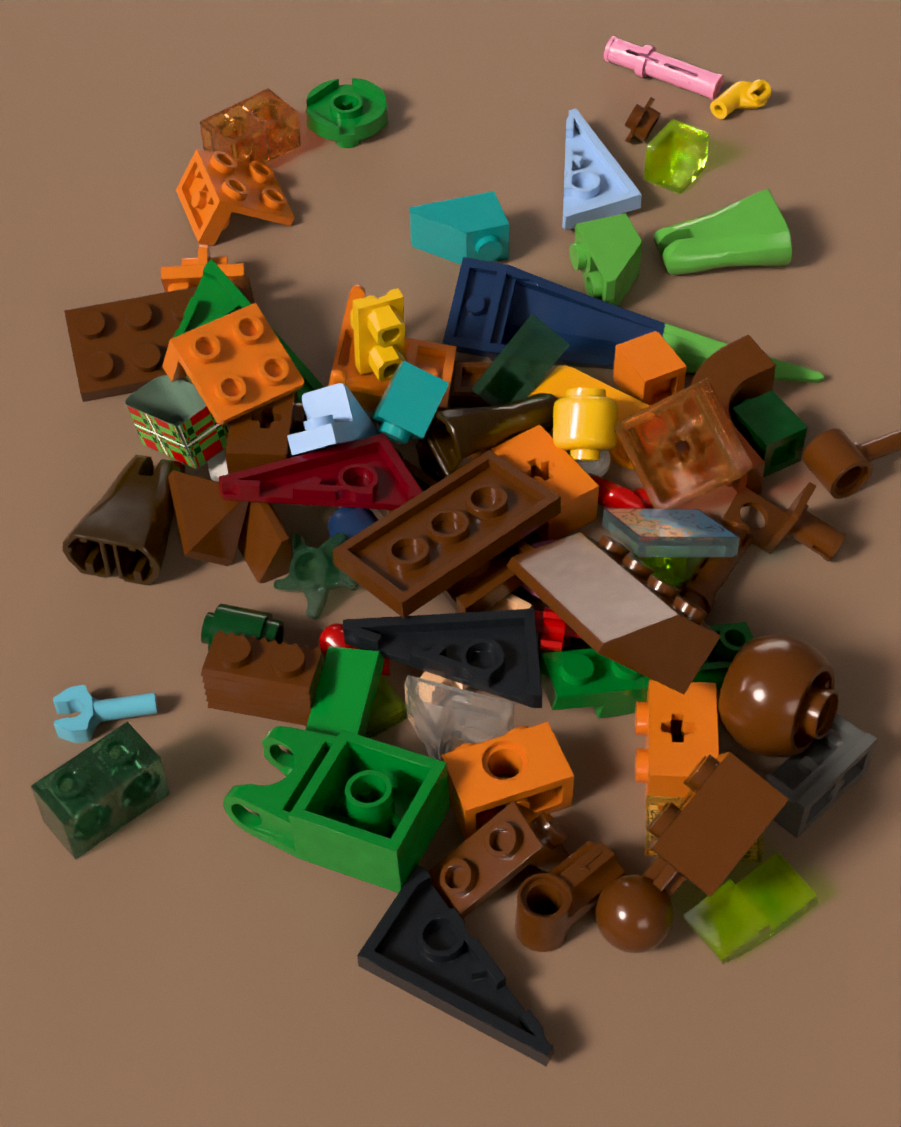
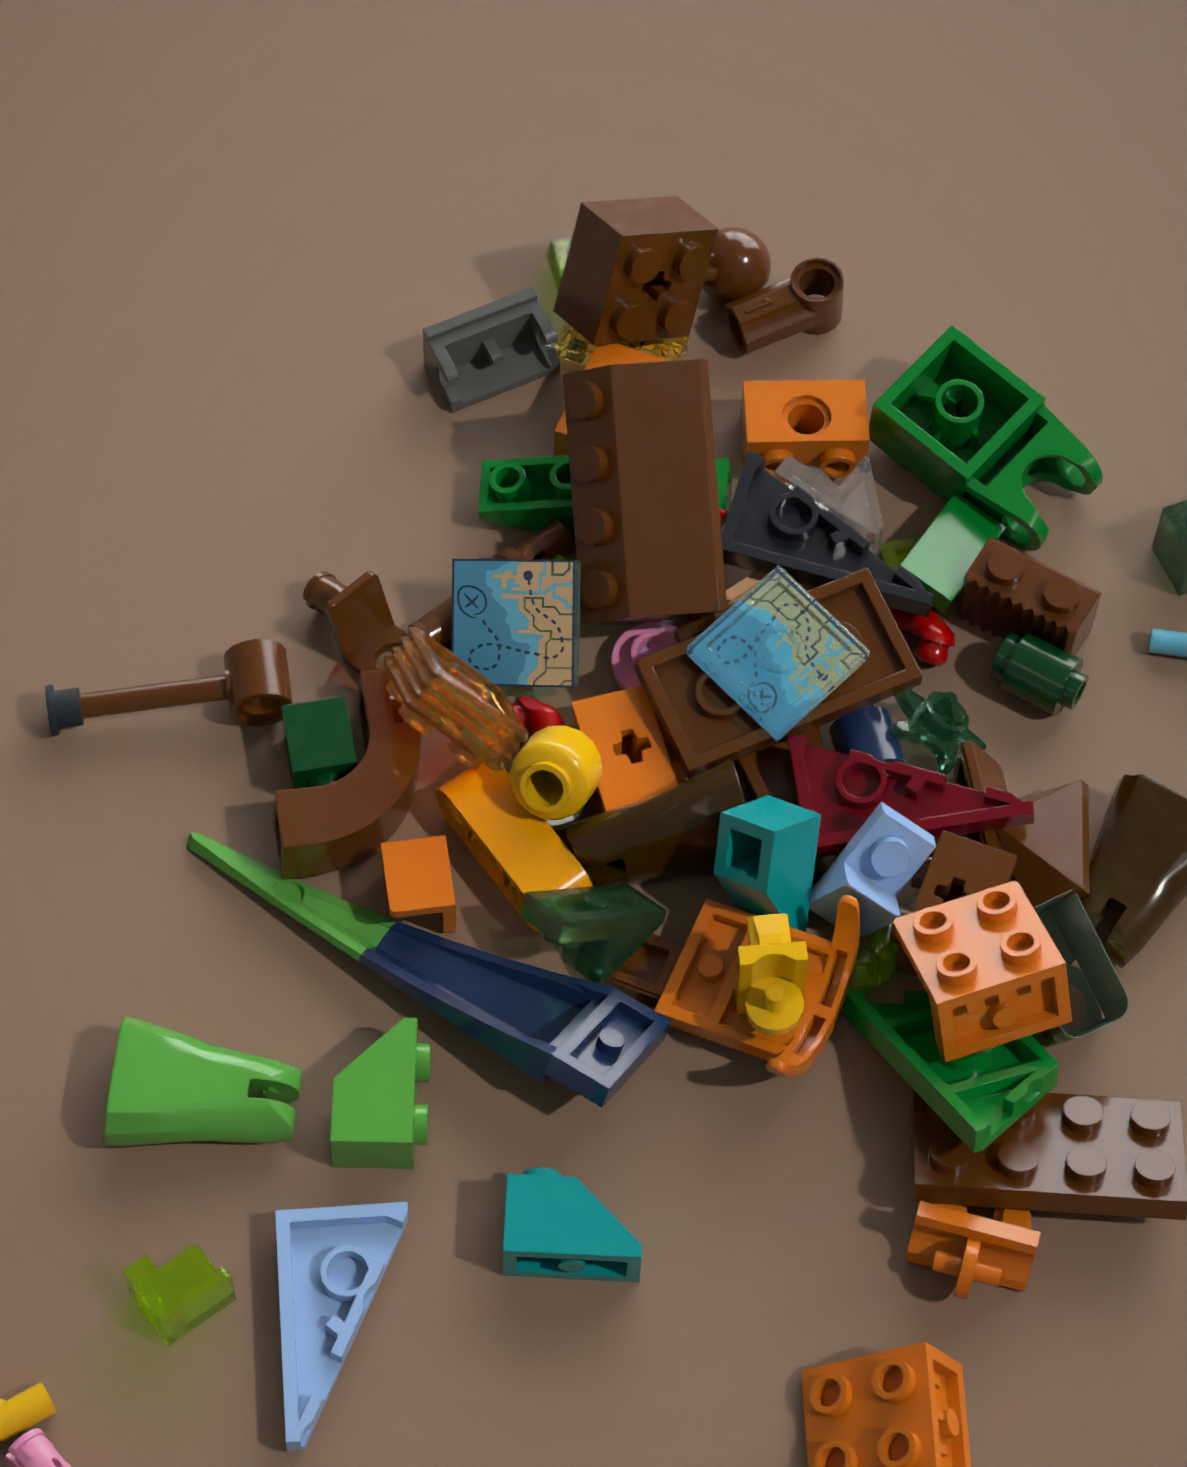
camera: 165 degrees left, 10 degrees up
black wing [357,865,554,1067] -> none
reddish brown bracket [428,801,570,919] -> none
reddish brown plate [625,97,661,143] -> none
reddish brown wheel [718,635,839,758] -> none
none -> clear light blue tile [686,565,870,742]

